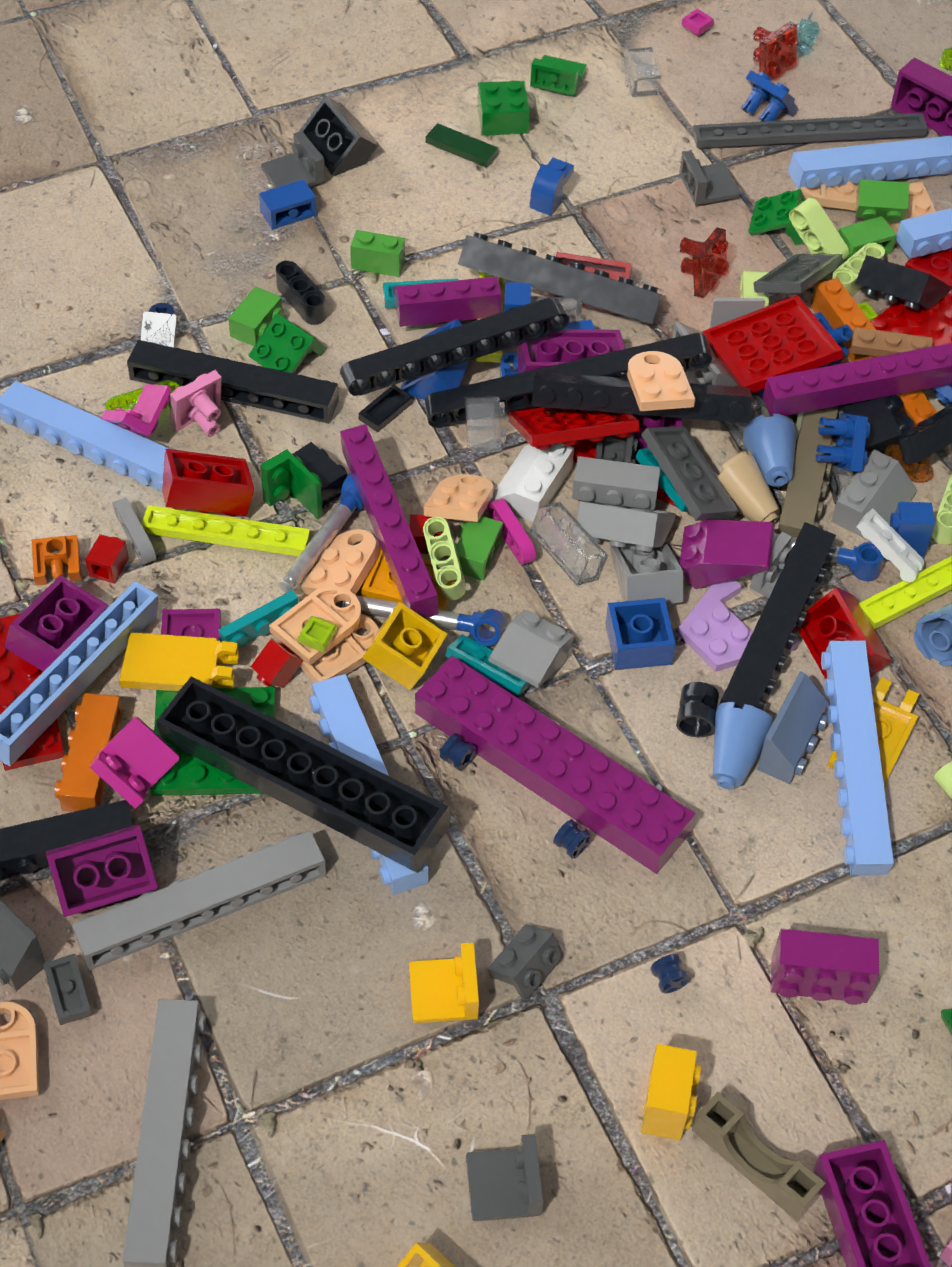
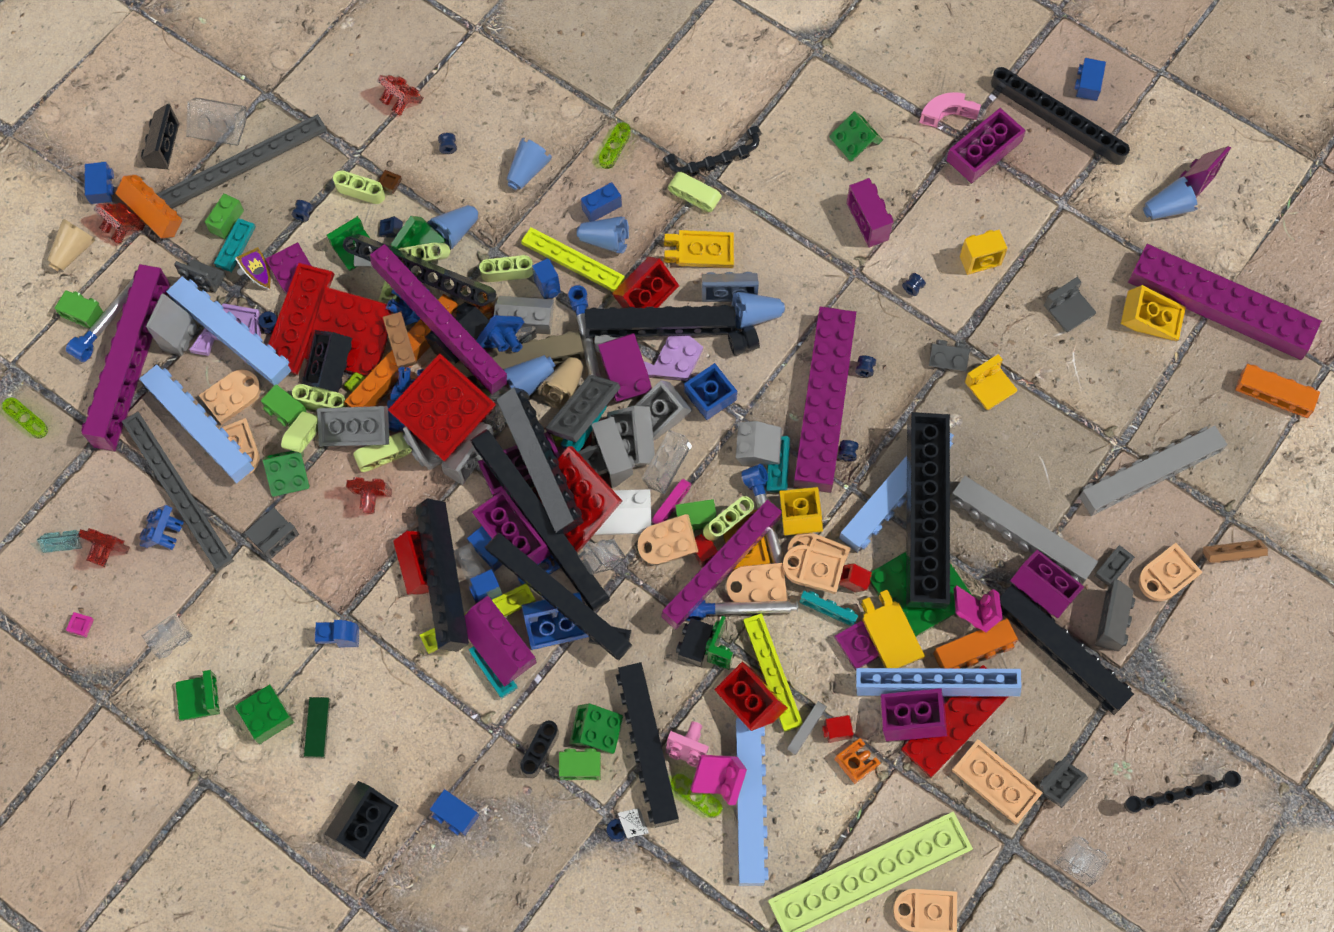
camera: 115 degrees left, 15 degrees up
dark grey bracket [261,131,325,188] -> none
lime tile [298,615,338,653] -> none
bright green brick [350,230,405,277] -> none
light nougat plate [627,351,695,411] -> none
dark tan arch [692,1092,825,1222] -> none
light blue brick [821,641,894,875] -> none
bright green brick [856,180,909,222] -> none
white plate [857,508,924,583] -> none

